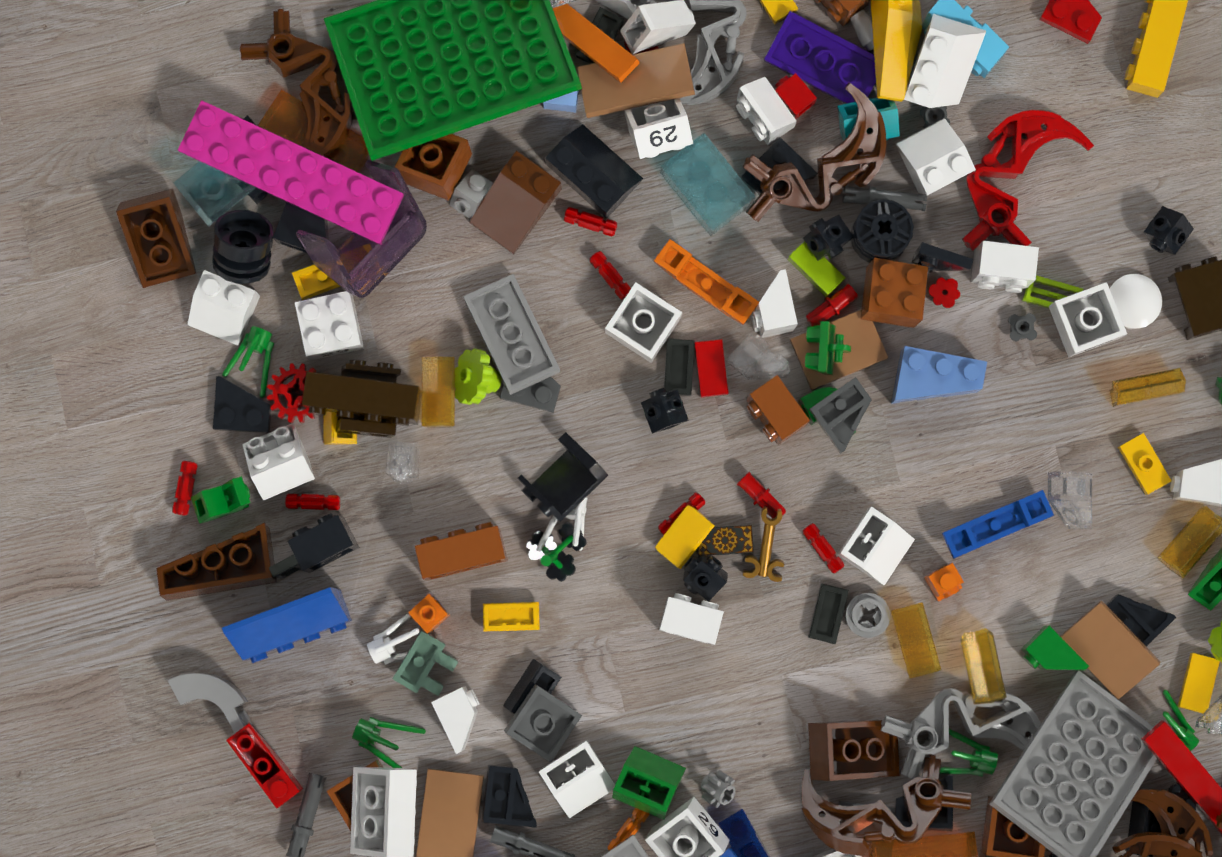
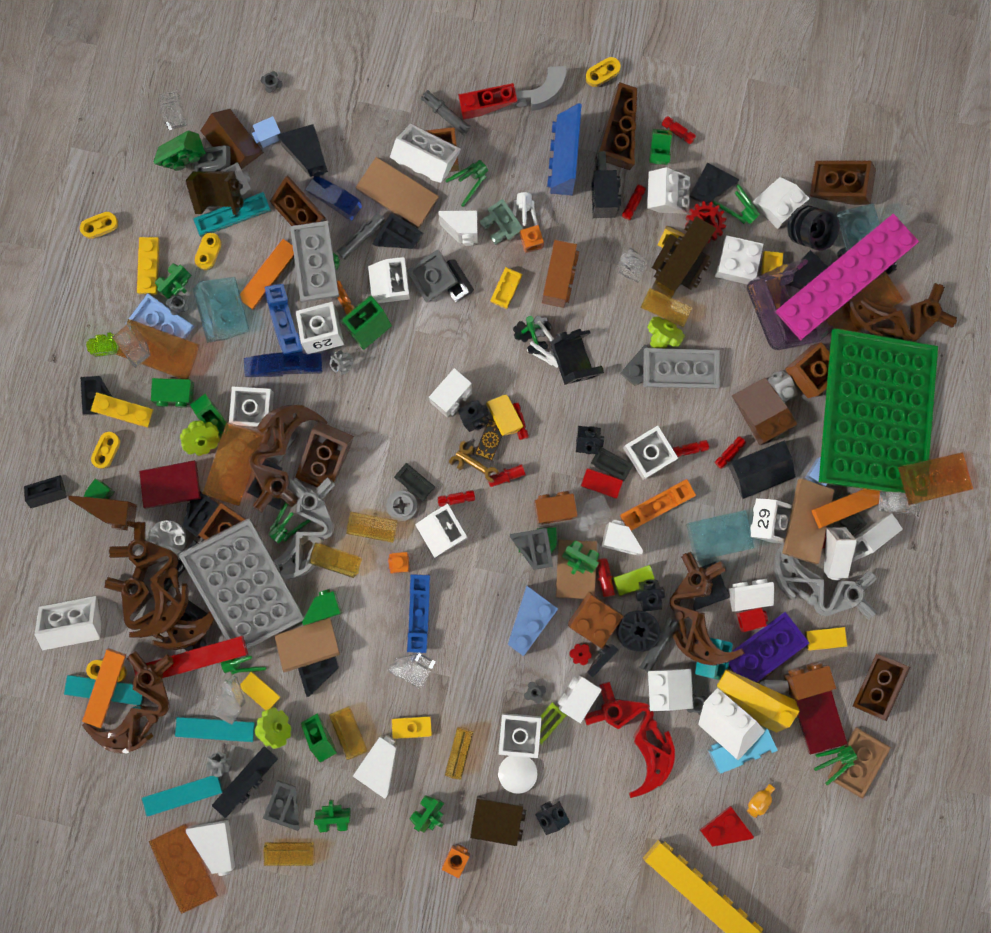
camera: 115 degrees right, 0 degrees up
none -> yellow plate [586,57,621,87]

